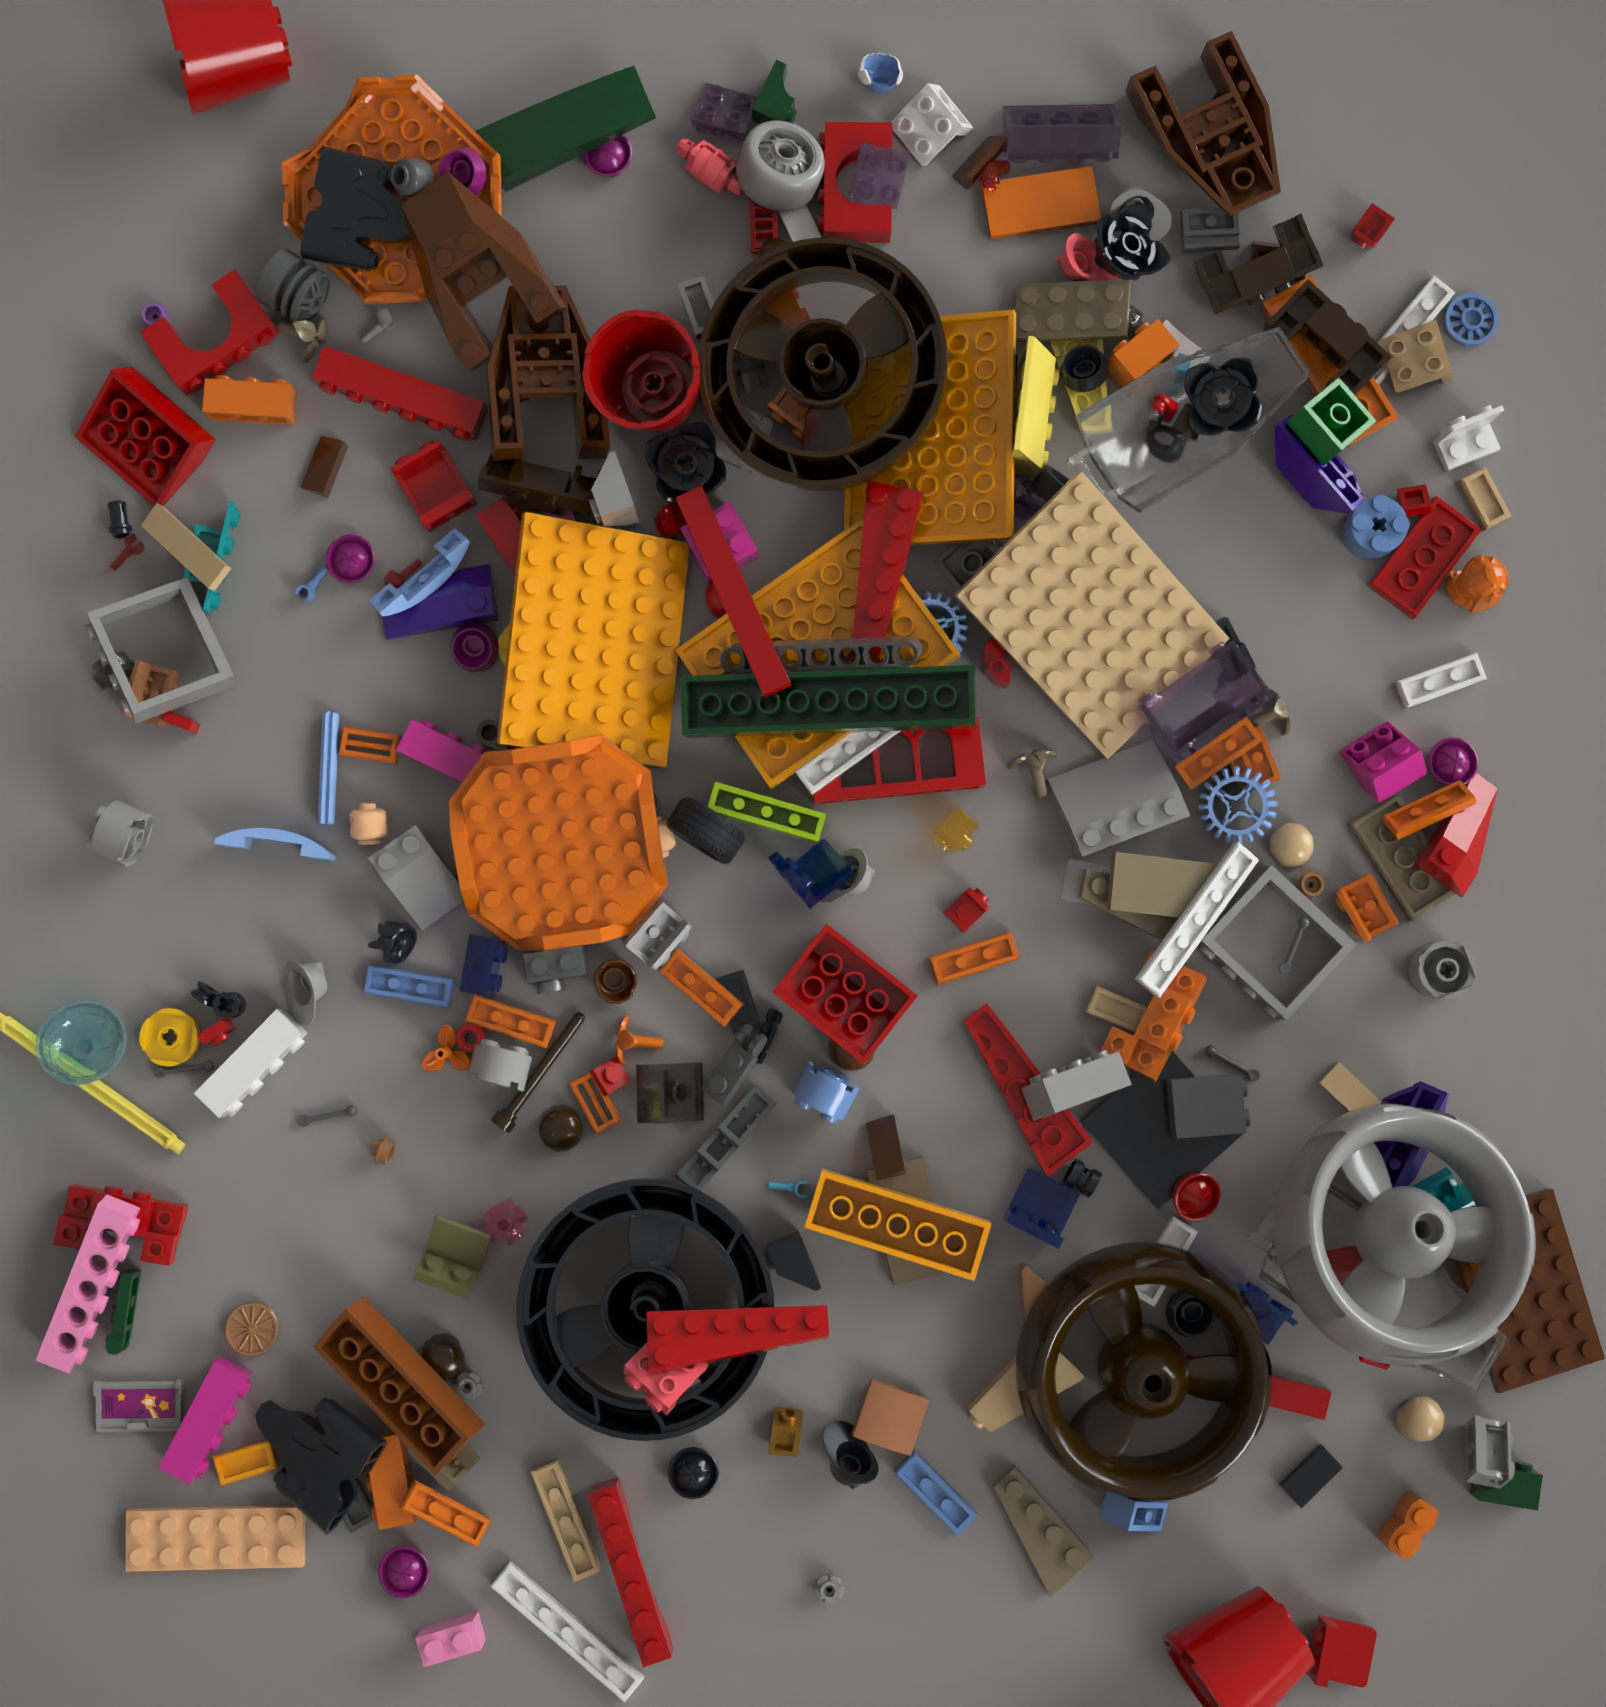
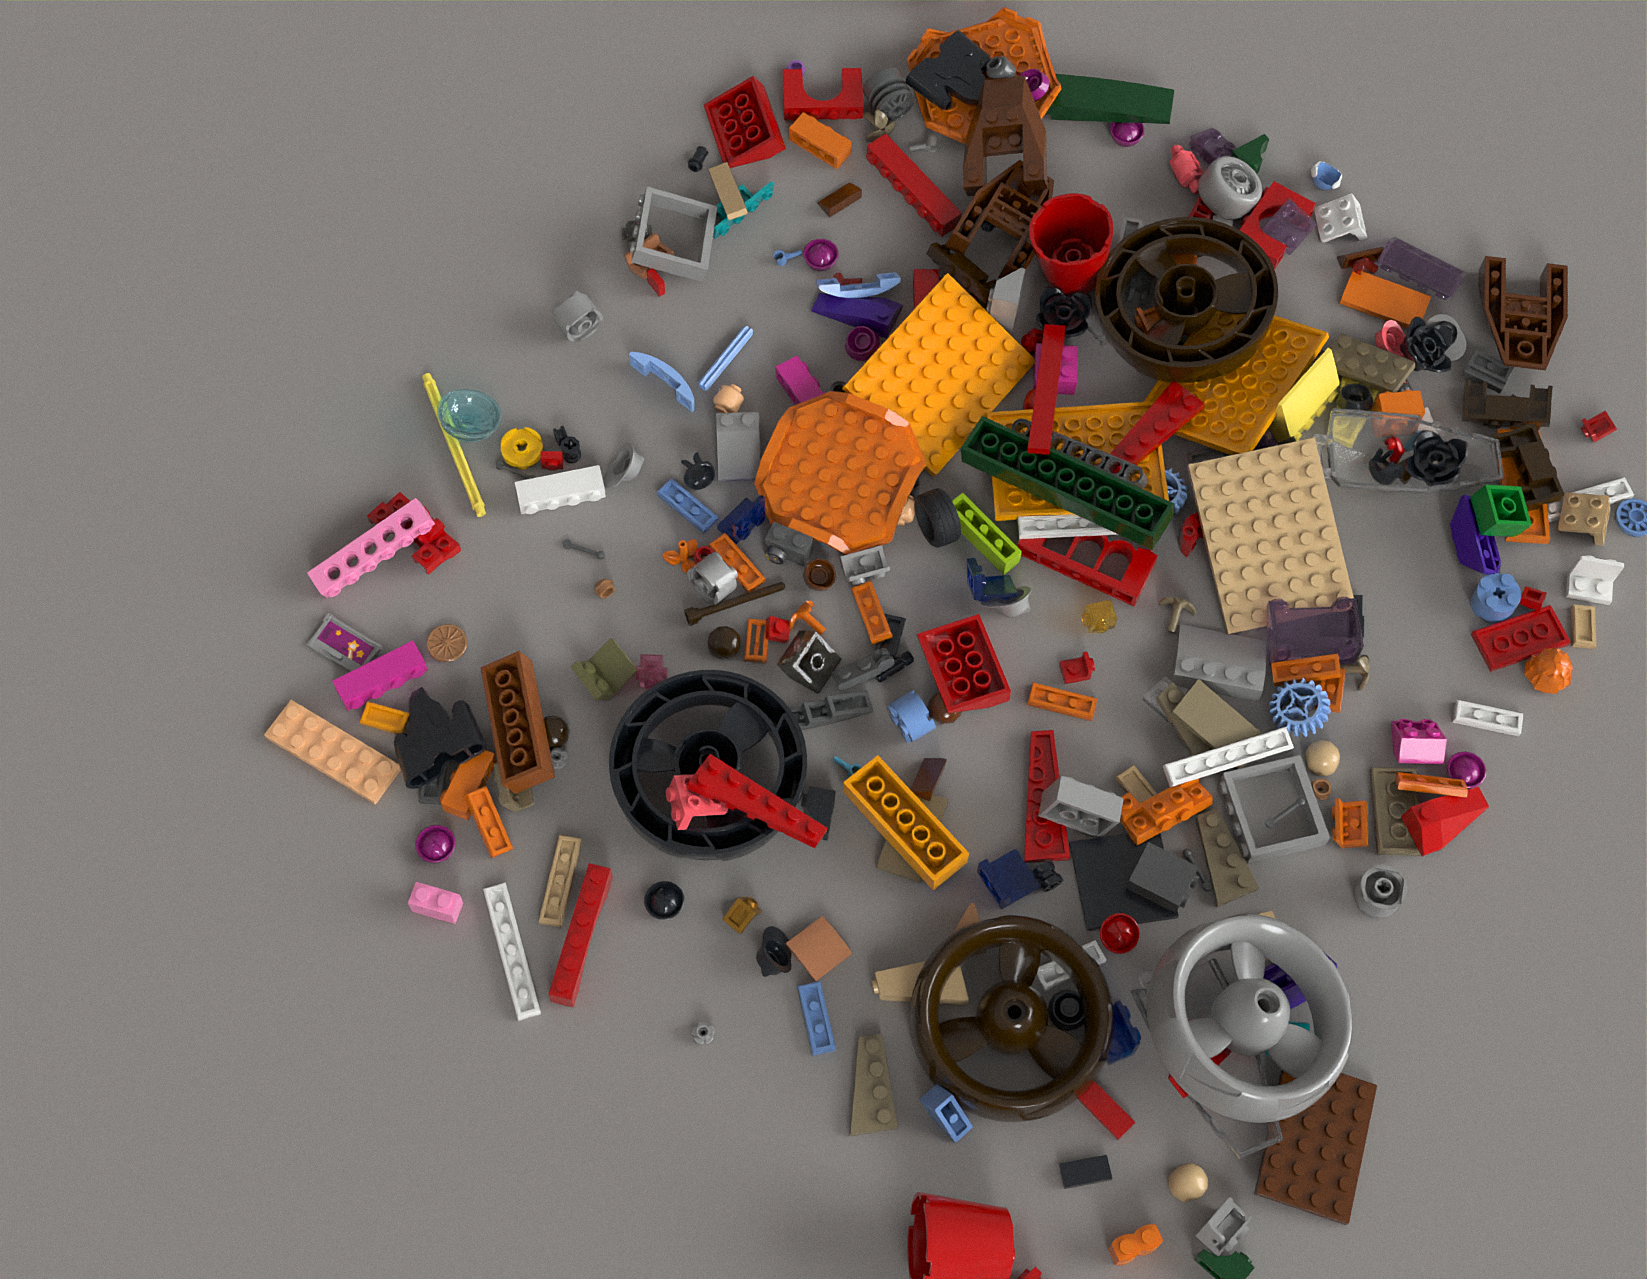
camera: 35 degrees right, 20 degrees down
dark green hinge [105,1269,141,1355] -> none
clear red hand [110,534,144,570] -> none
orange tile [338,727,401,764] -> none
red panel [390,440,477,532] -> none
none -> dark tan wing [1196,808,1259,907]

